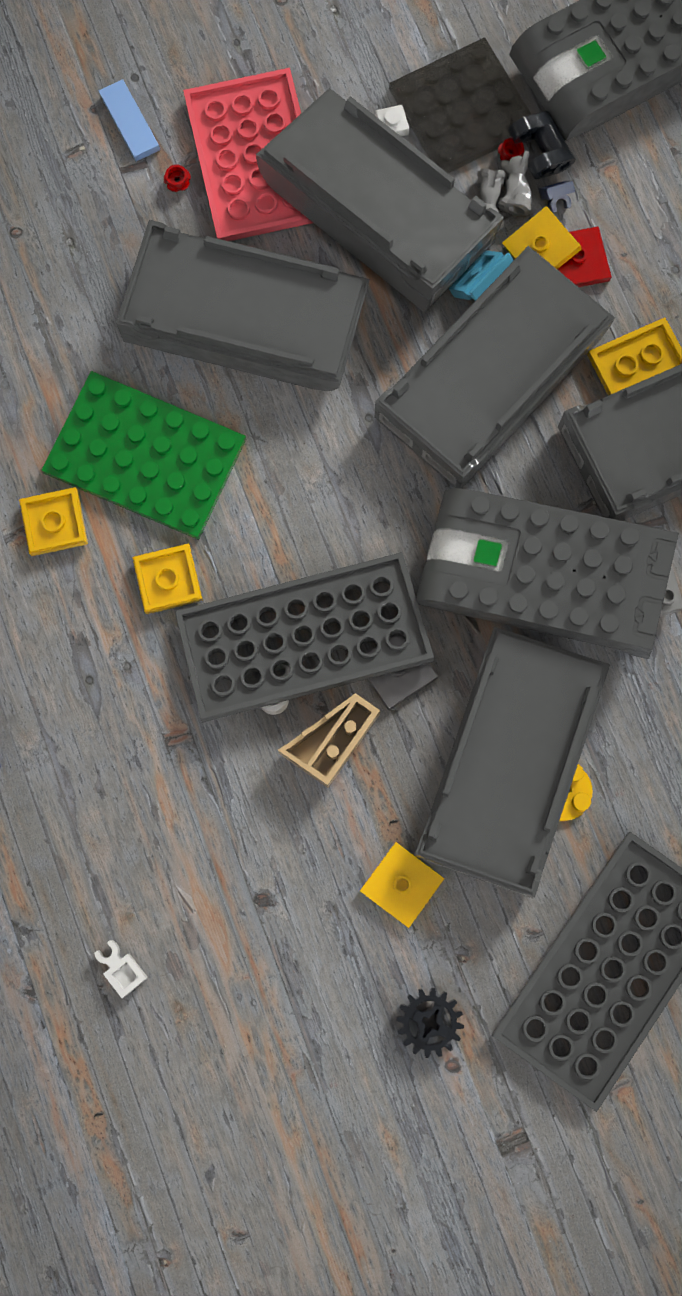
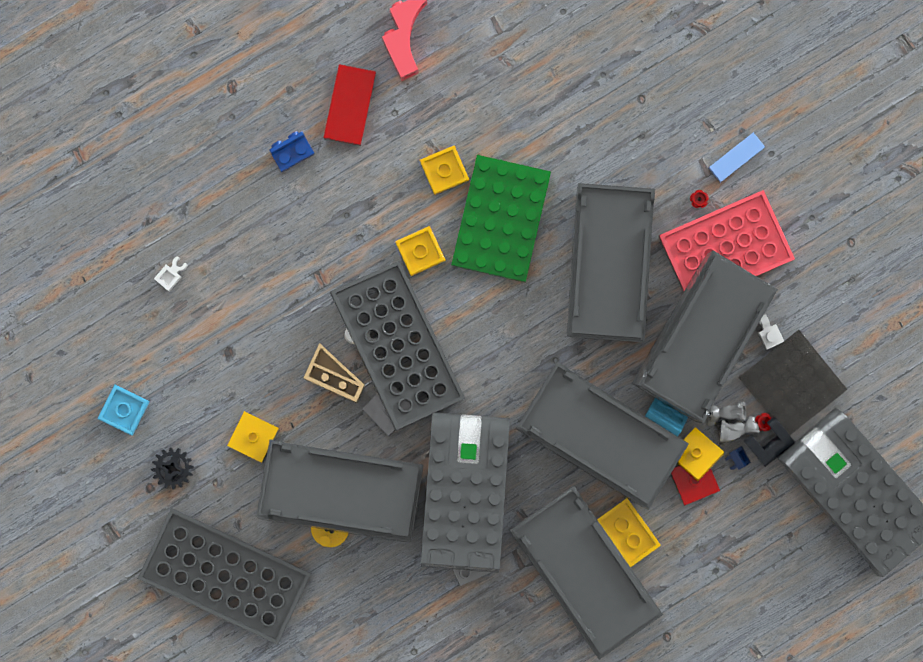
camera: 75 degrees right, 5 degrees up
none -> medium azure plate [97,384,150,436]

